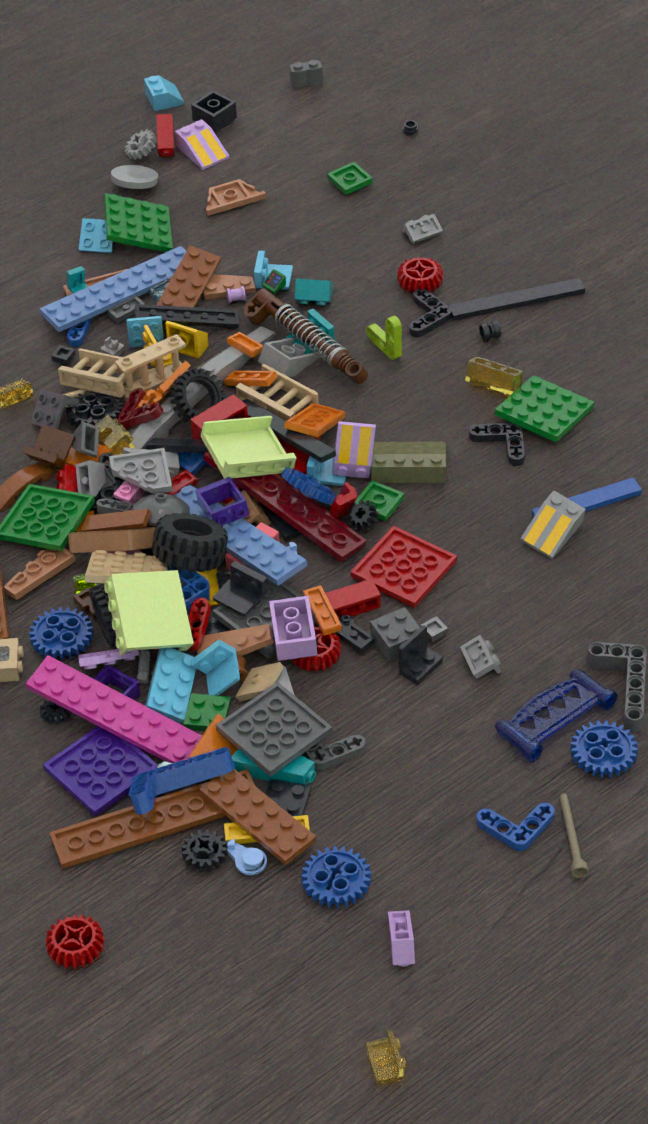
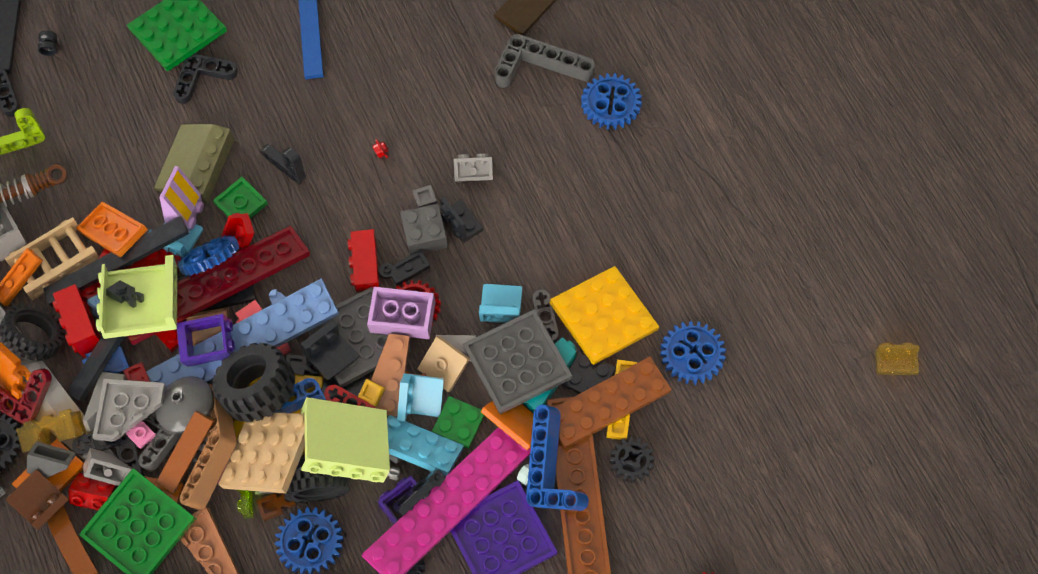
camera: 75 degrees left, 20 degrees up
lavender plate [79,649,139,669] -> none
light blue piece [227,839,267,875] -> none
orange tile [303,585,342,636] -> none
black gear [347,500,379,532] -> none
red plate [350,526,457,608] -> none
lavender slope [388,910,415,967] -> none
clear yellow brick [465,356,524,396] -> none
blue beam [477,803,555,851] -> none
clear blue piece [495,668,618,762] -> none
light grey slope [520,491,586,559] -> none
dark tan piece [559,793,589,878] -> none
none -> black plate [106,280,144,308]
none -> black beam [260,144,306,184]
none -> yellow tile [358,379,386,406]
none -> red plate [372,139,389,158]
none -> black hinge [392,468,446,516]
none -> medium azure bracket [479,284,522,323]
none -> yellow plate [549,266,659,365]

